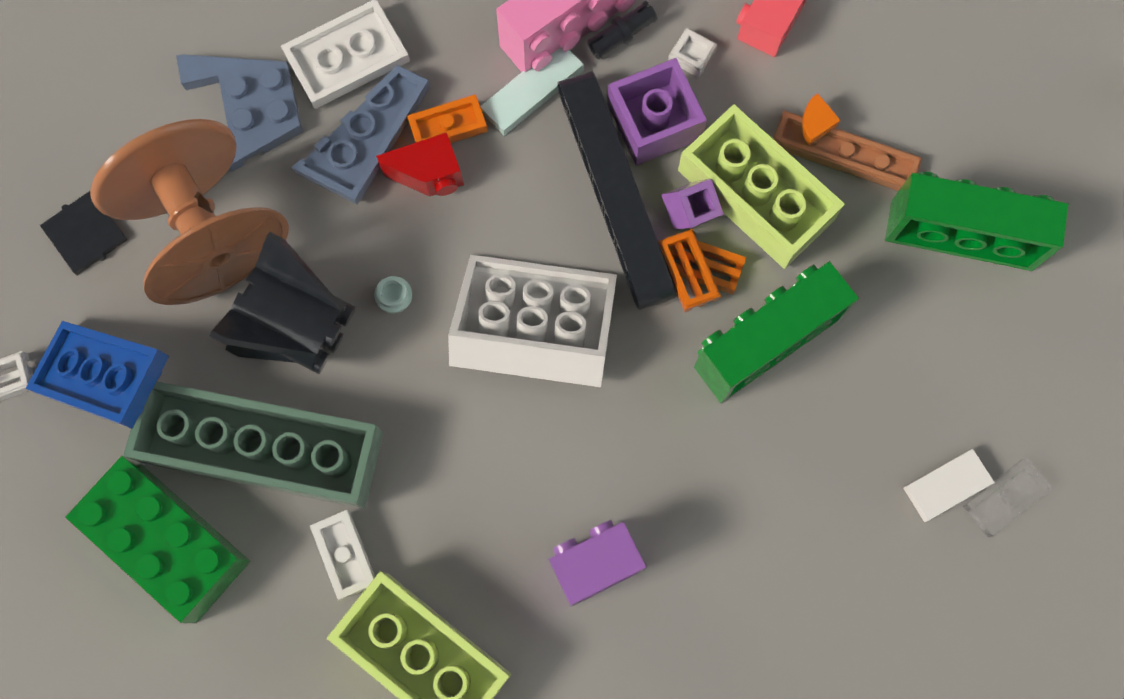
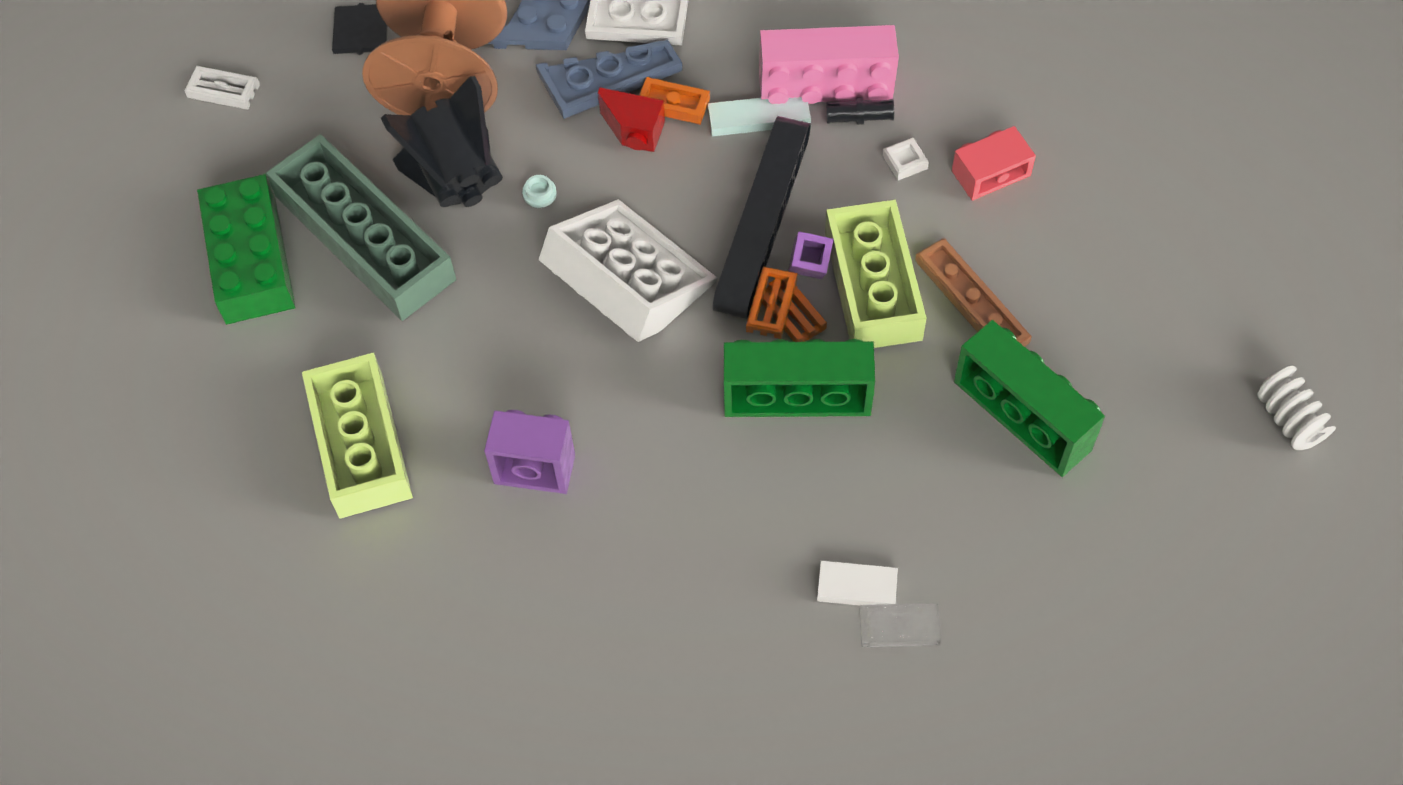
camera: 35 degrees right, 15 degrees down
blue plate [25,321,169,429] -> none
white plate [310,510,375,600] -> none
medium lavender brick [607,58,707,166] -> none
orange tile [802,93,841,145] -> none

